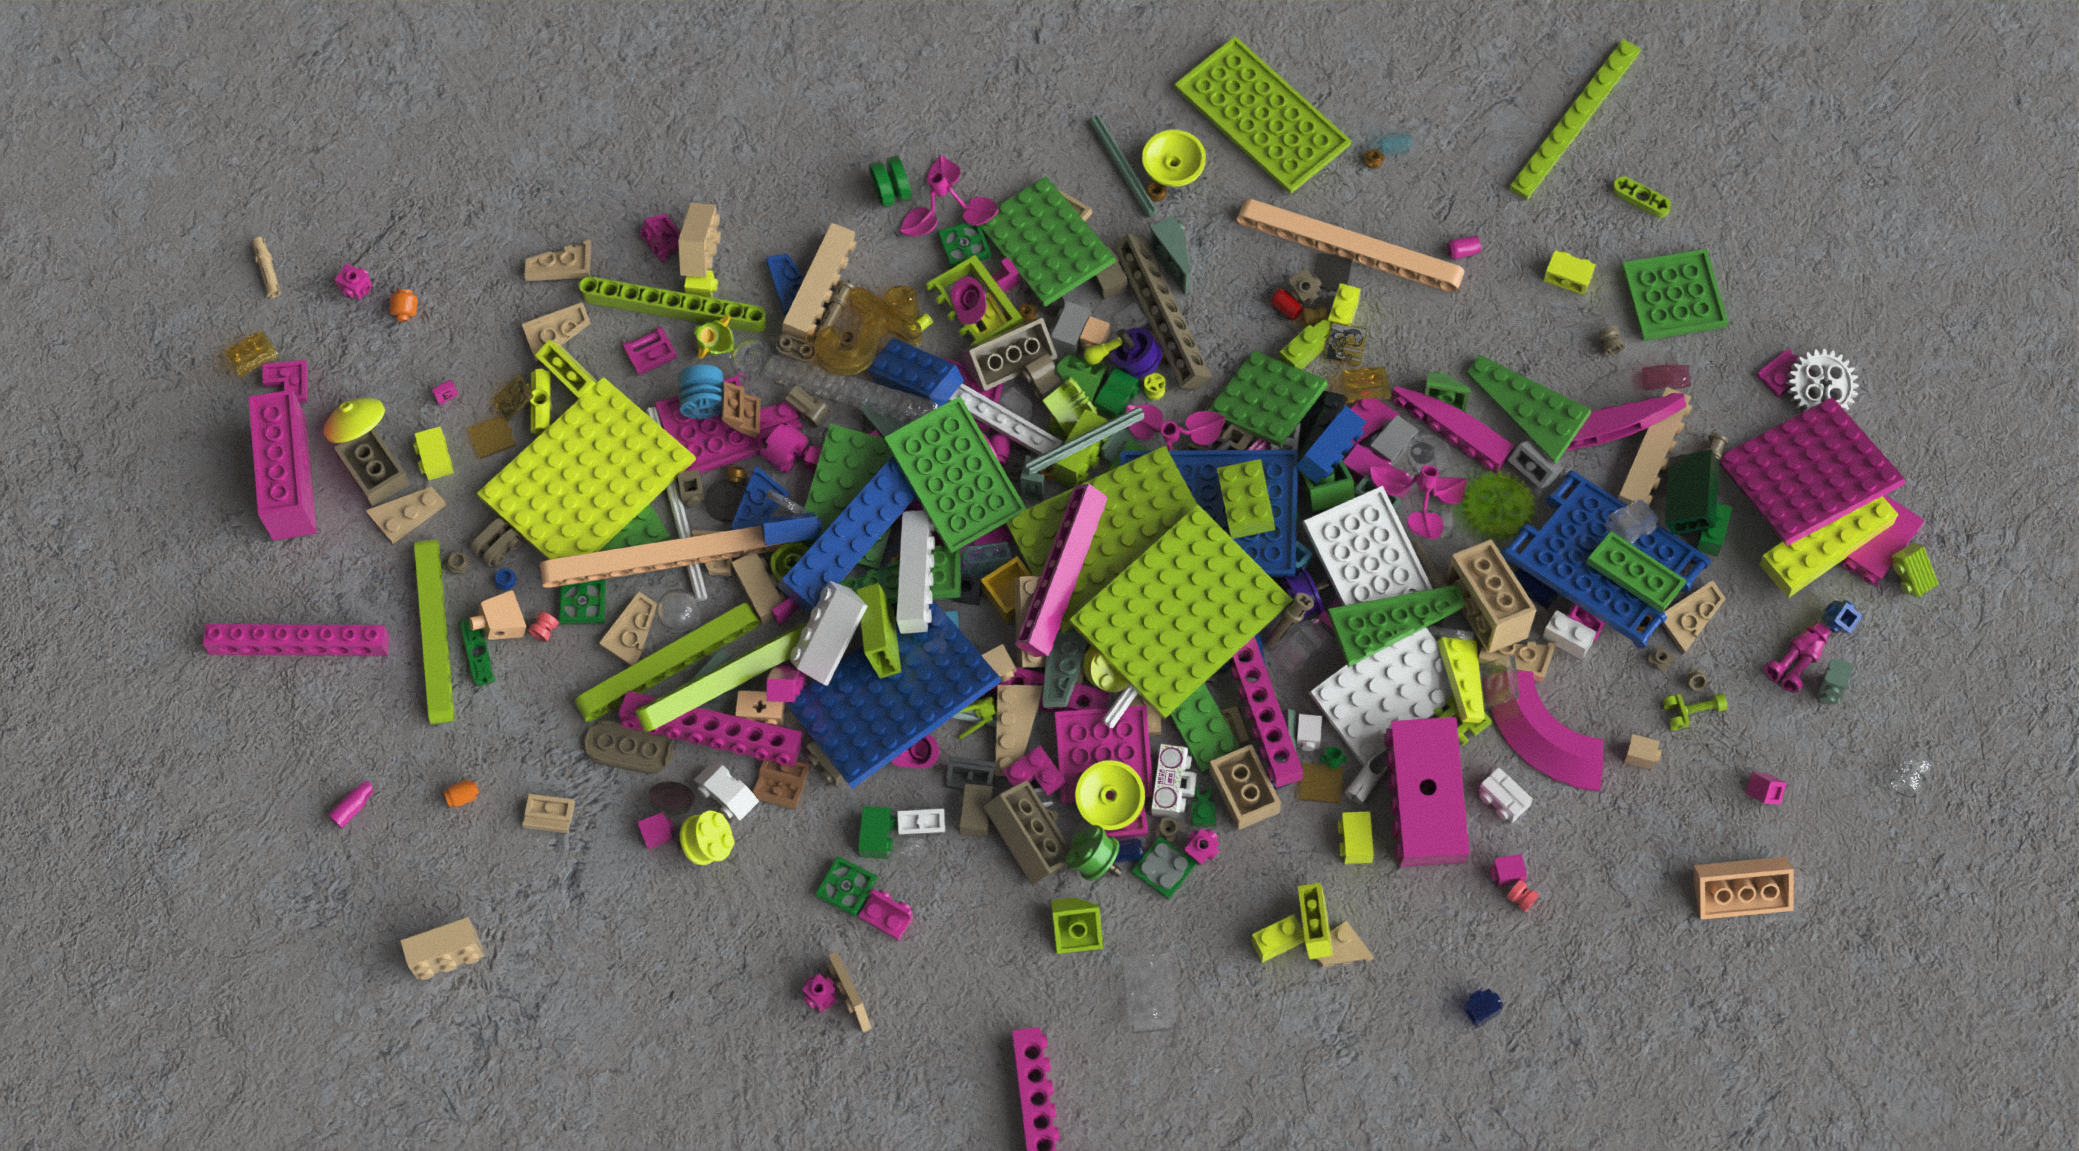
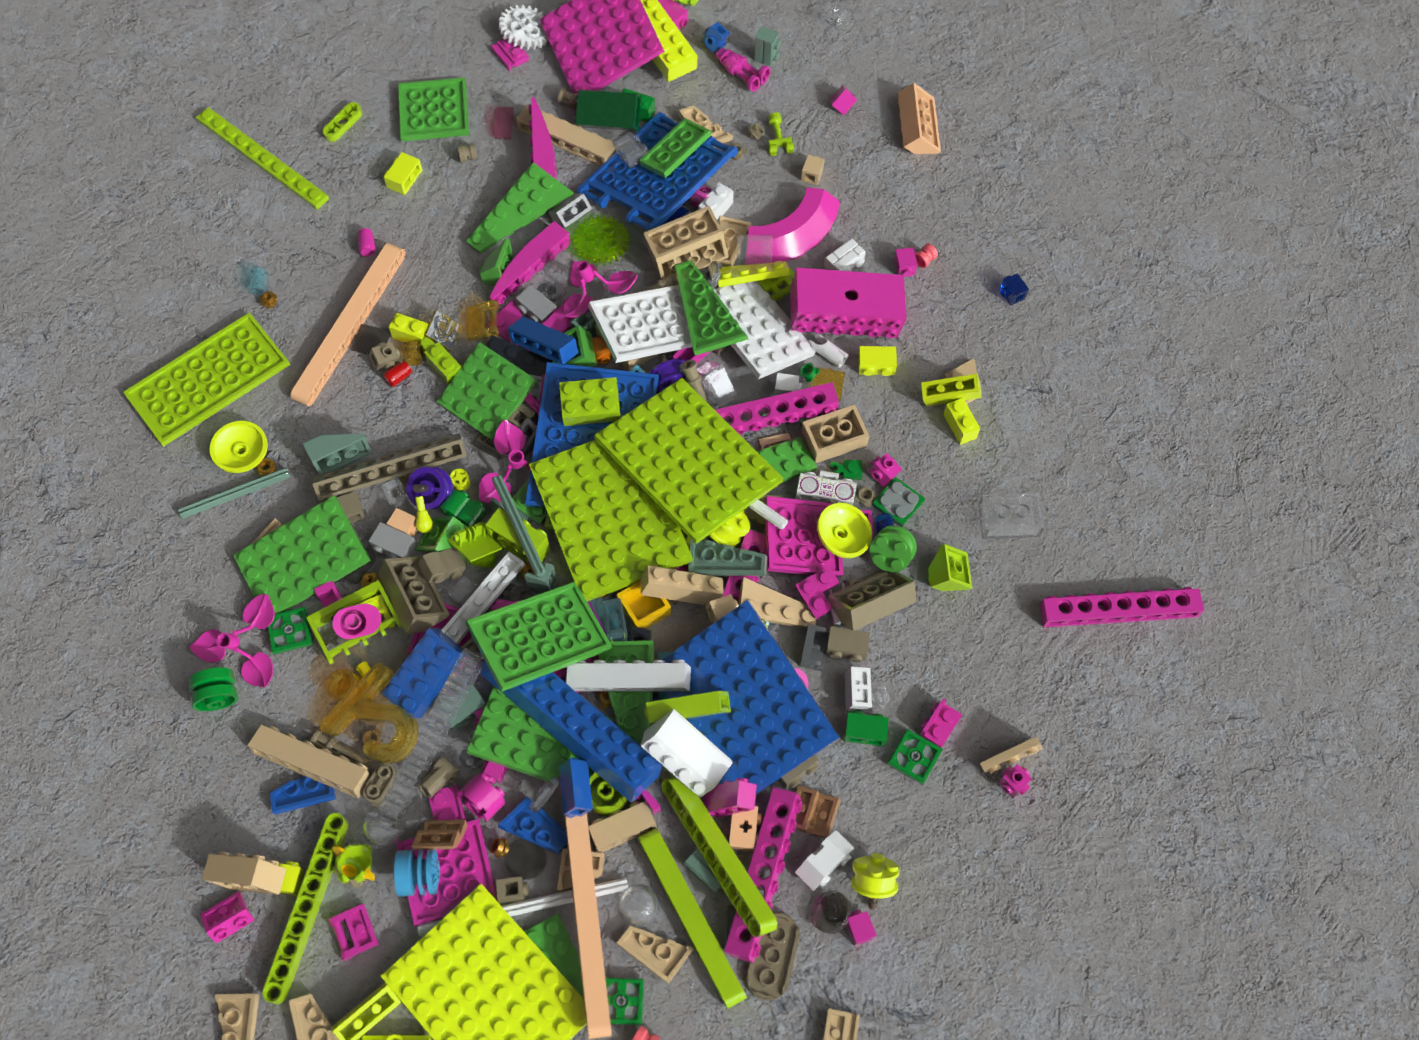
camera: 90 degrees left, 0 degrees up
brick [1015,484,1107,657] -> none

